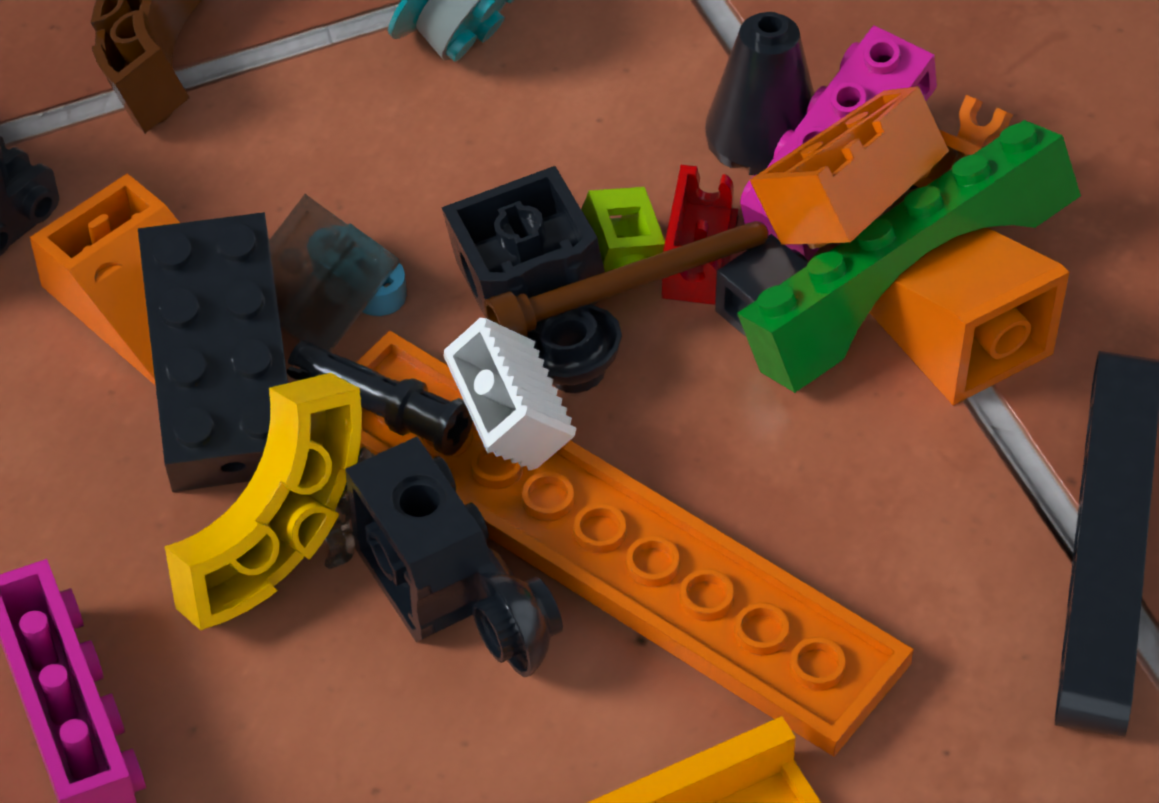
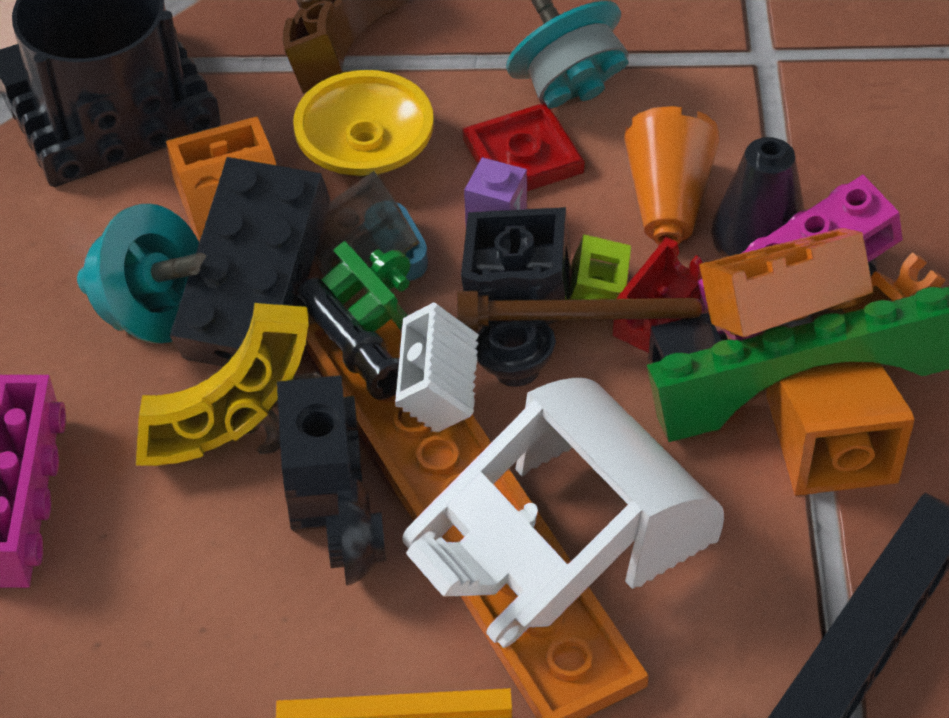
camera: 25 degrees right, 0 degrees up
none -> teal piece [77,203,206,344]
none -> yellow dish [293,70,434,176]
none -> green hips [321,241,411,332]
none -> white piece [402,378,724,648]
none -> red tile [462,103,585,192]
none -> medium lavender brick [464,157,527,226]
none -> orange cone [624,106,720,245]

